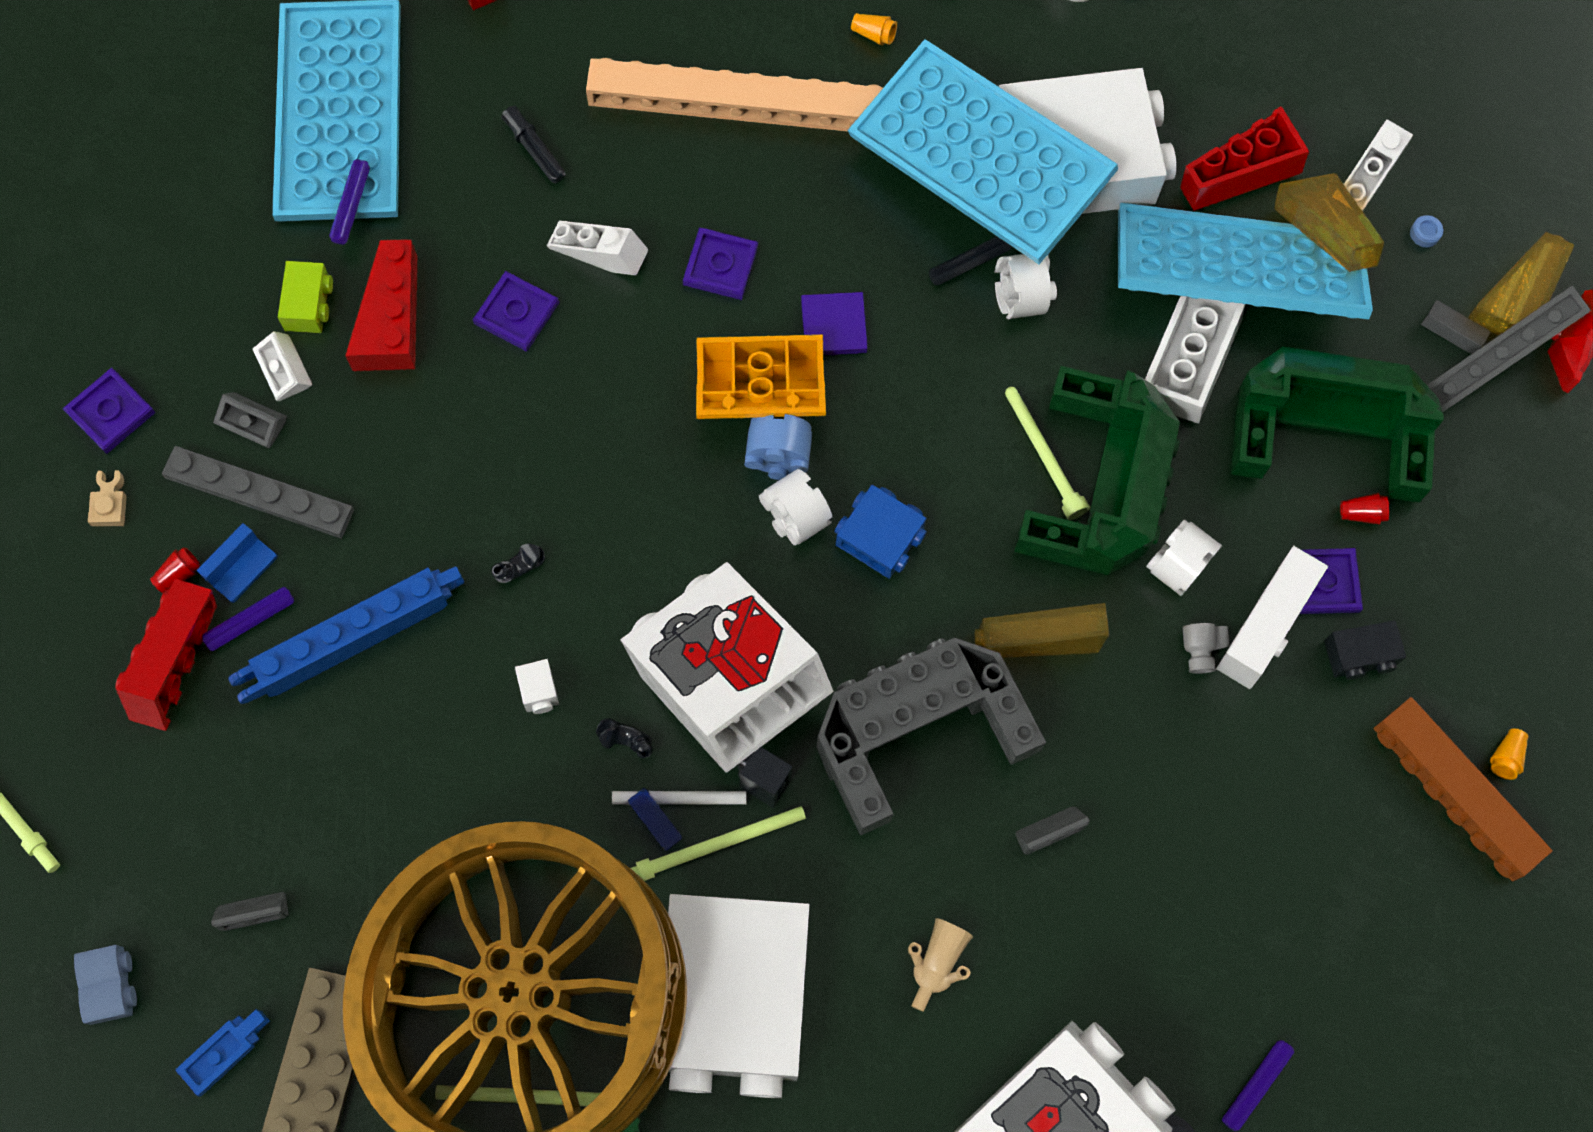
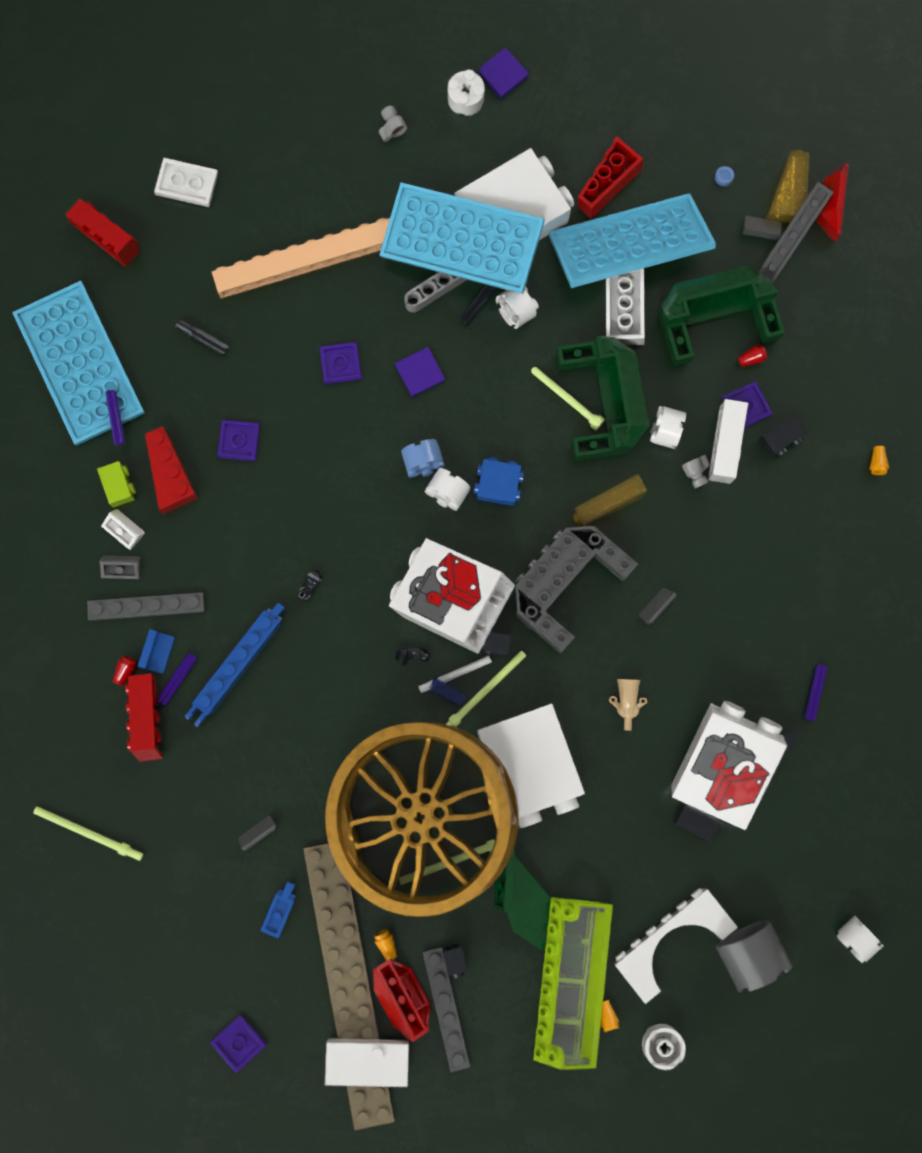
camera: 25 degrees left, 10 degrees up
dark purple tile [62,368,156,454] -> none
sand blue brick [74,945,137,1025] -> none
tan plate [88,470,127,526] -> none
white brick [515,659,559,714] -> none
white slope [547,221,648,275] -> none
light orange piece [696,335,826,419] -> none
light orange cone [851,13,897,46] -> none
clear yellow slope [1274,173,1384,272] -> none
white slope [1335,119,1413,214] -> none
dark orange brick [1373,697,1553,881] -> none
none -> light grey beam [405,272,467,312]

